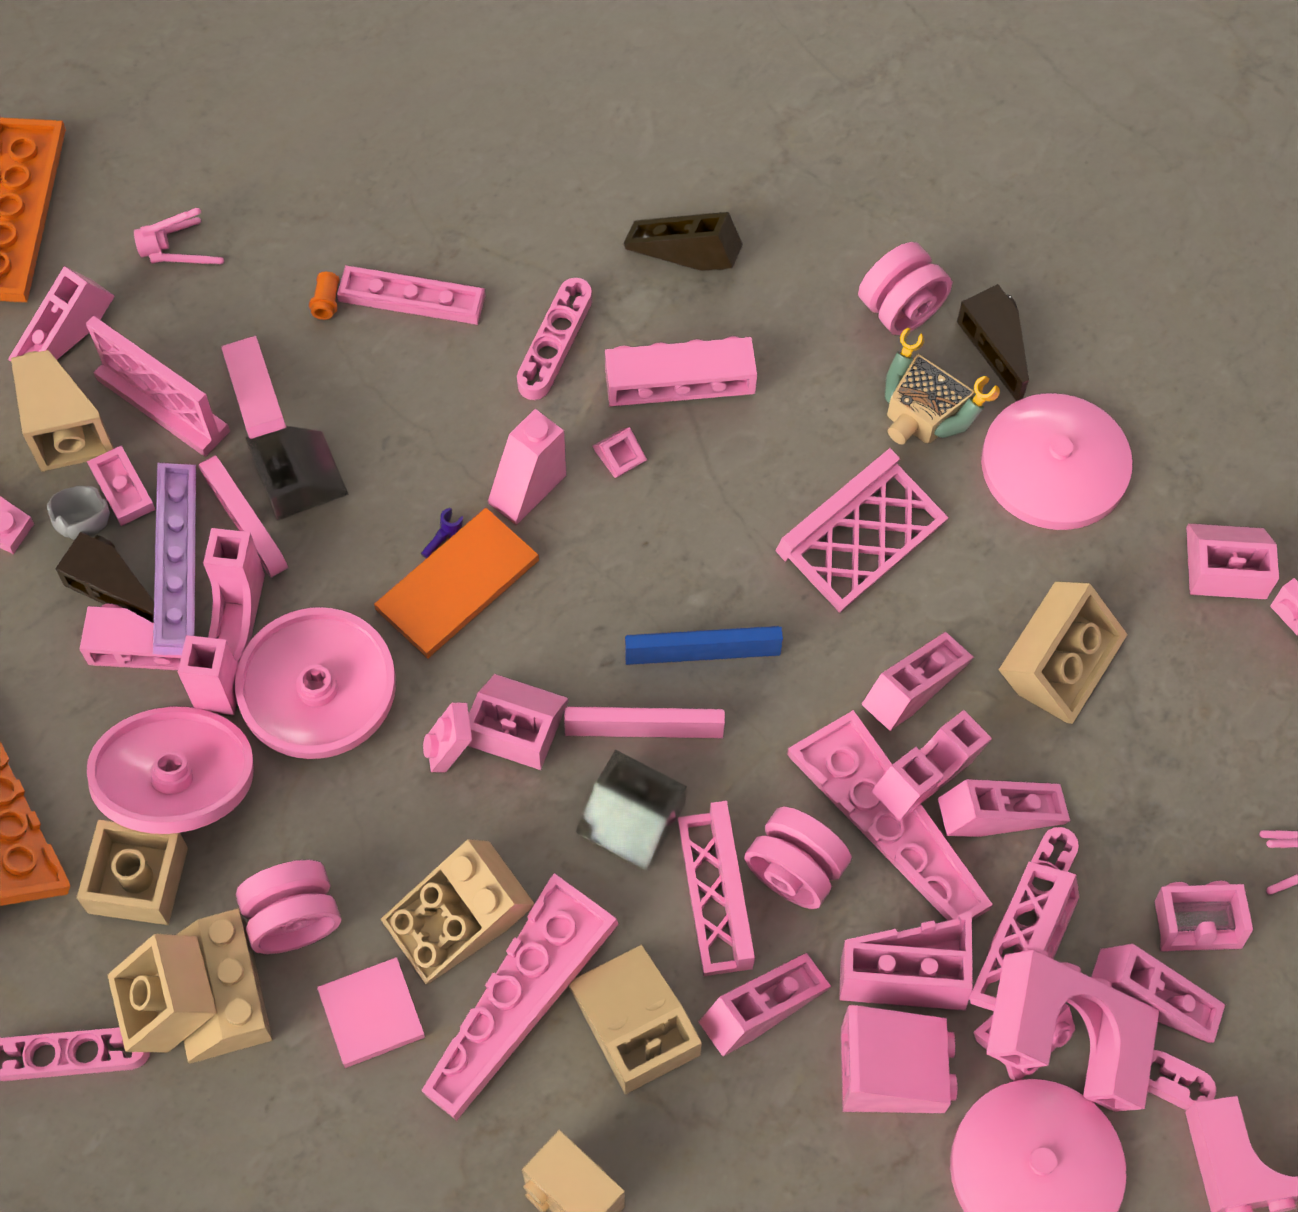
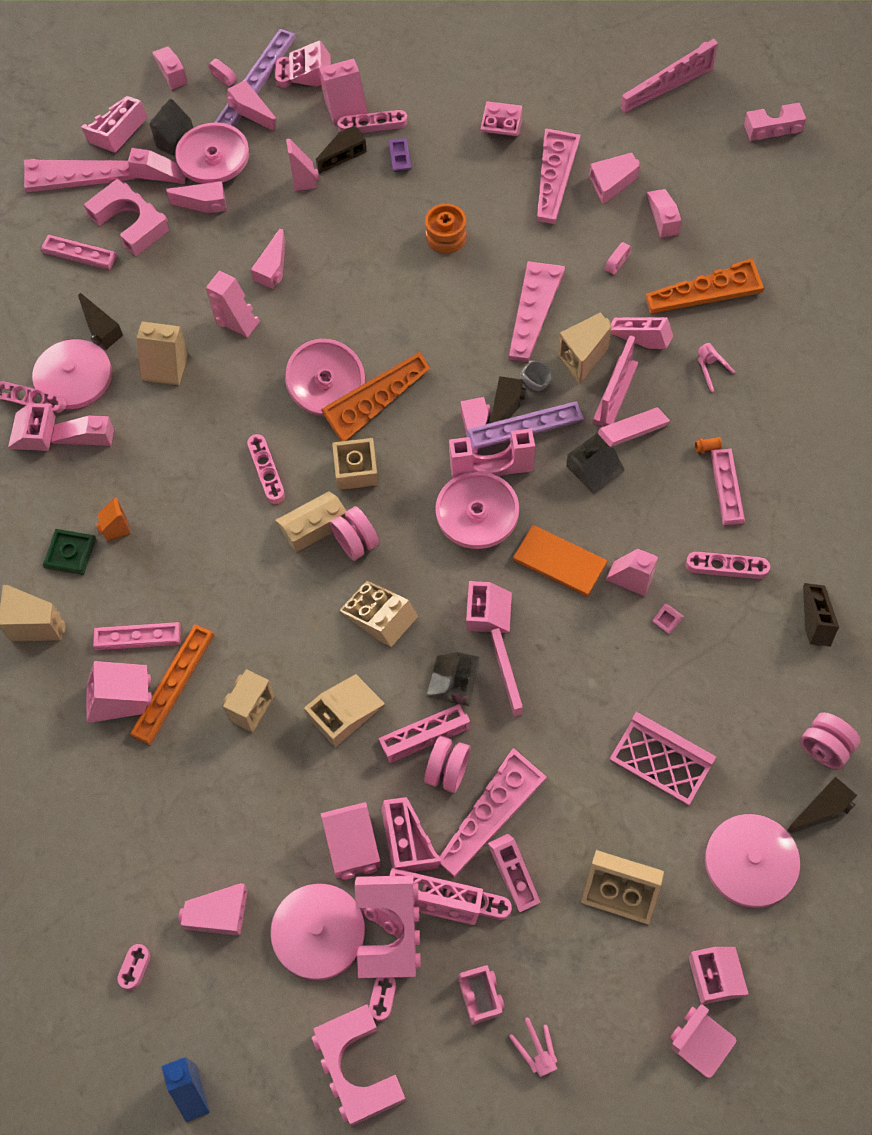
camera: 80 degrees right, 0 degrees up
bright pink plate [87,445,155,526] -> none
bright pink dish [87,707,254,834] -> none
tan brick [108,934,217,1052] -> none
bright pink beam [198,455,288,578] -> none
bright pink tile [317,957,425,1068] -> none
dark purple hand [421,508,463,558] -> none
bright pink wing [422,873,619,1121] -> none
bright pink plate [423,703,472,772] -> none
bright pink brick [605,336,757,407] -> none
blue tile [625,626,783,665] -> none
bright pink slope [699,953,831,1057] -> none
bright pink slope [862,632,974,731] -> none
bright pink arch [872,710,992,821] -> none
torso [885,328,1000,444] -> none
bright pink slope [1091,944,1225,1043] -> none

